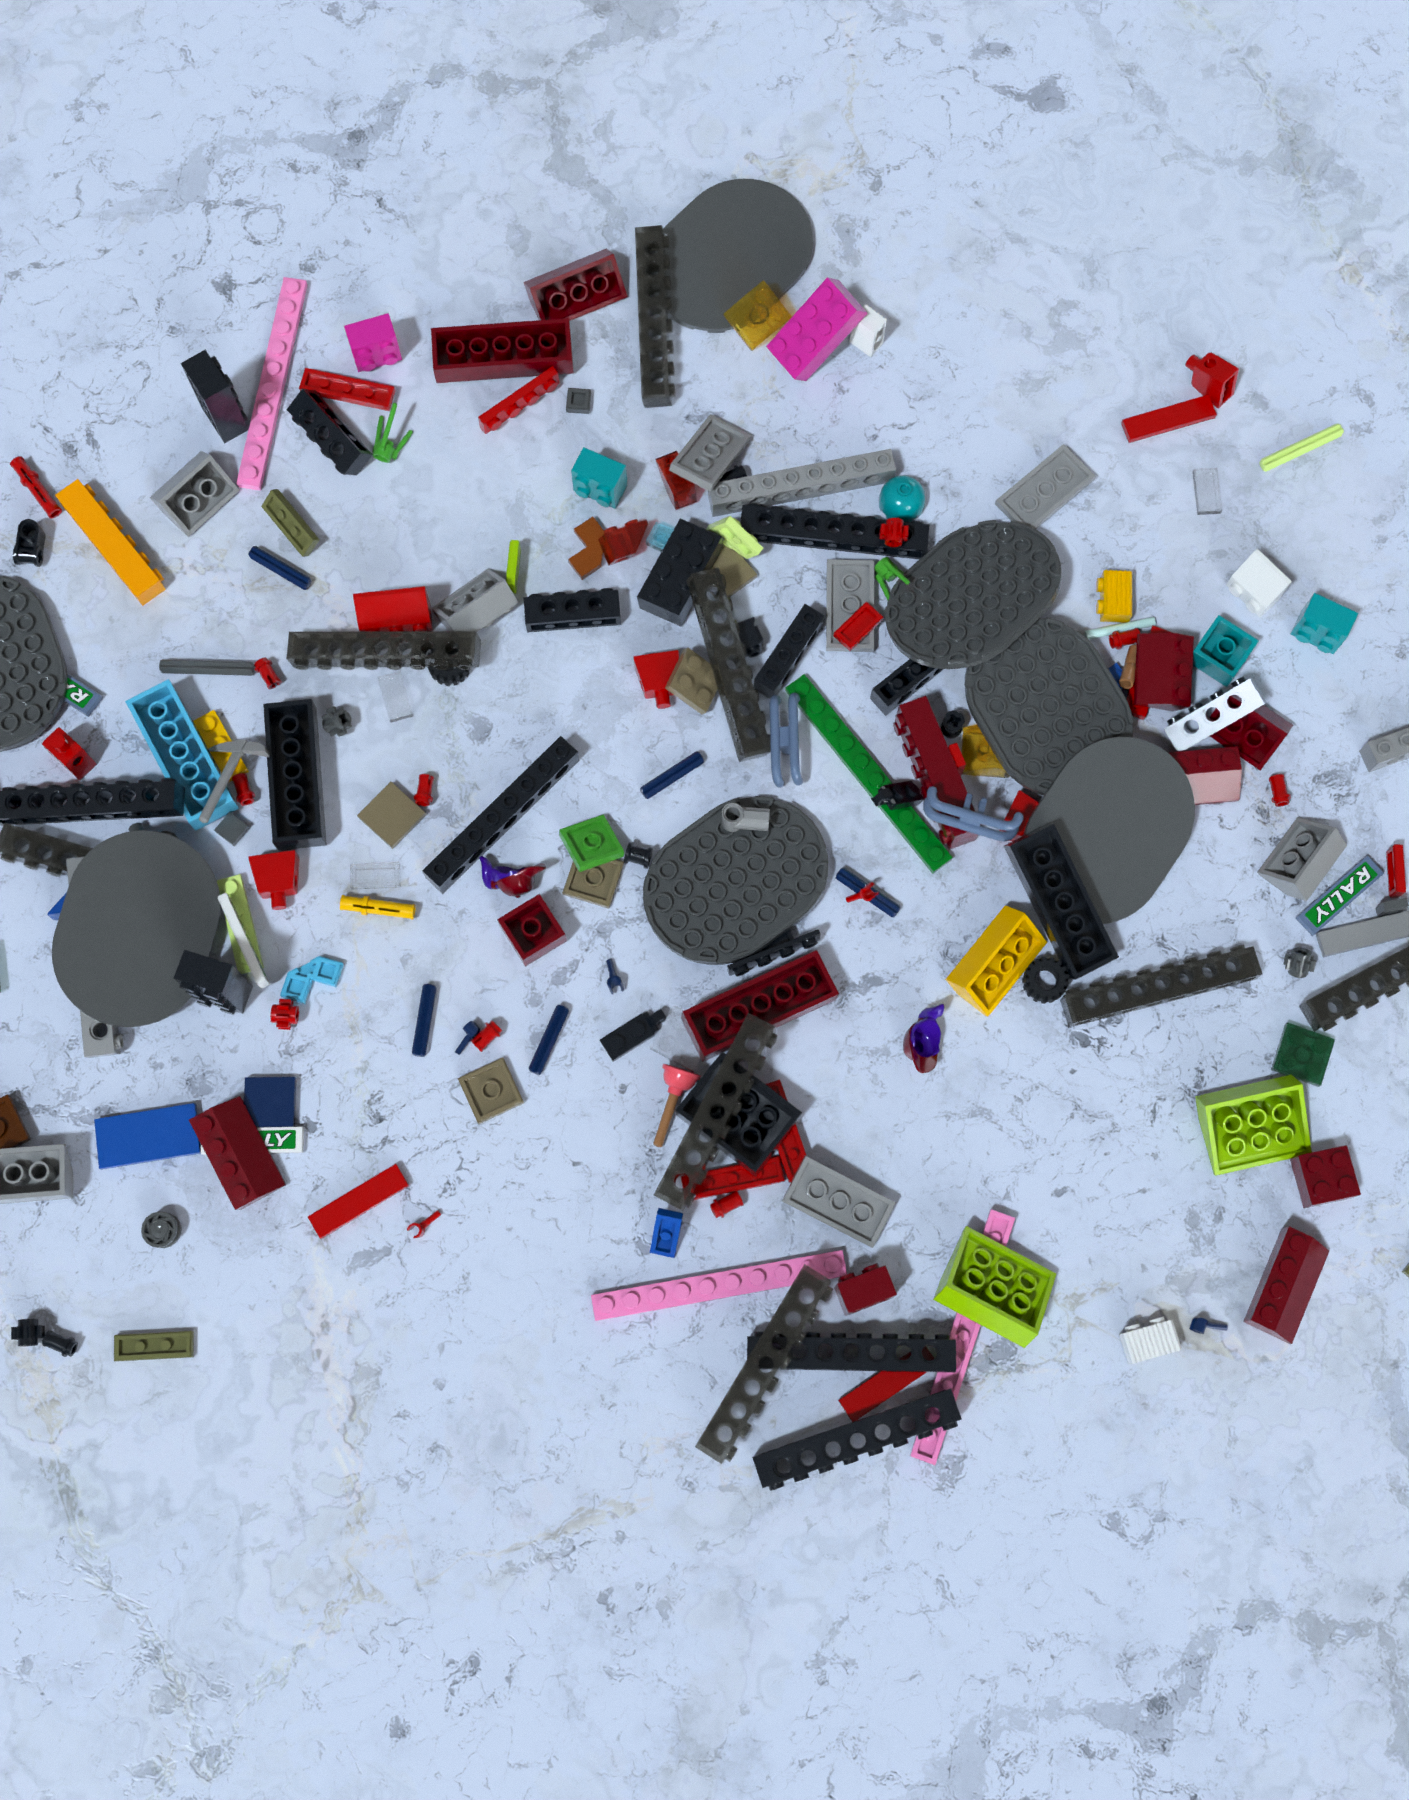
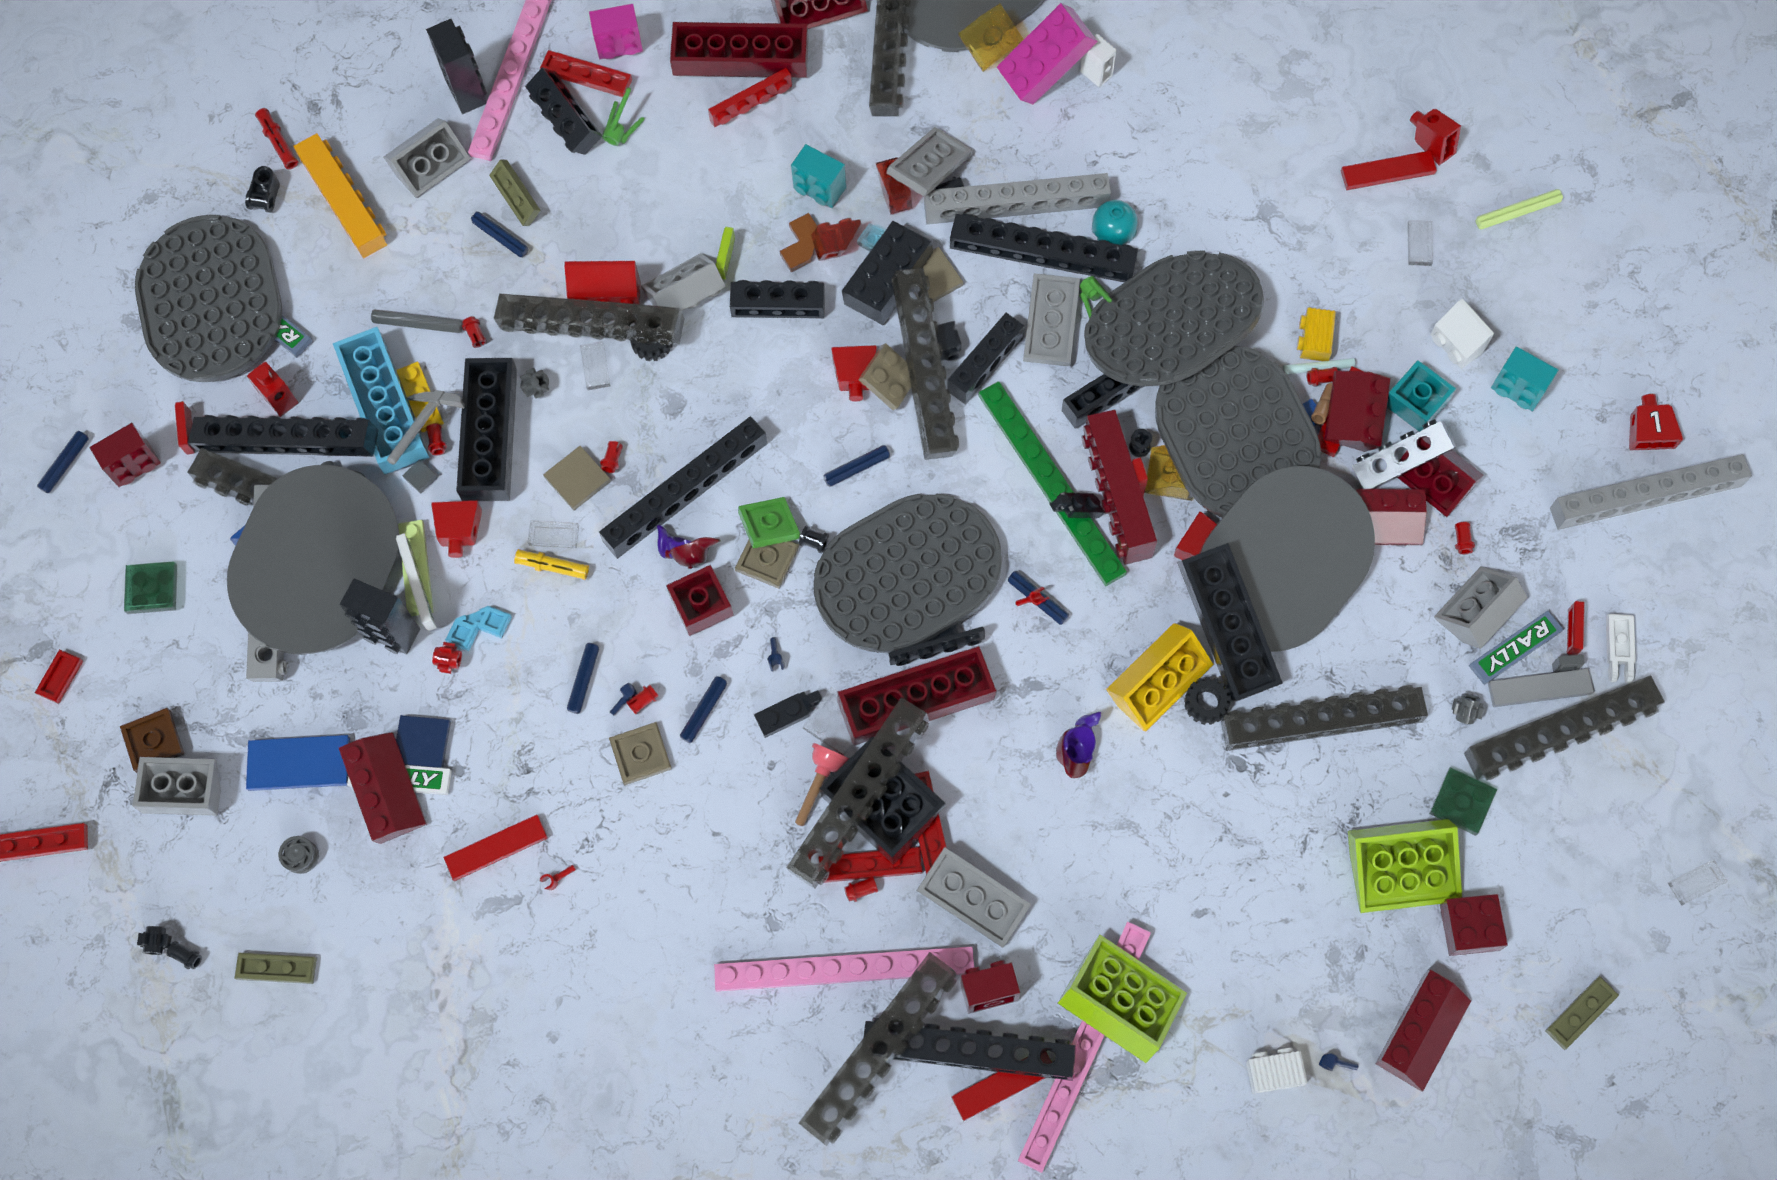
camera: 10 degrees right, 5 degrees down
dark grey tile [566,388,591,414] -> none
blue slope [650,1208,683,1258] -> none
yellowish green wing [706,516,763,559] -> none
light grey piece [721,803,770,832] -> none
black brick [752,1388,962,1491] -> none
sand blue piece [769,692,803,788] -> none
red tile [833,601,884,651] -> none
red gear [879,518,909,547] -> none
sand blue piece [923,786,1023,841] -> none
light grey plate [995,444,1096,529] -> none

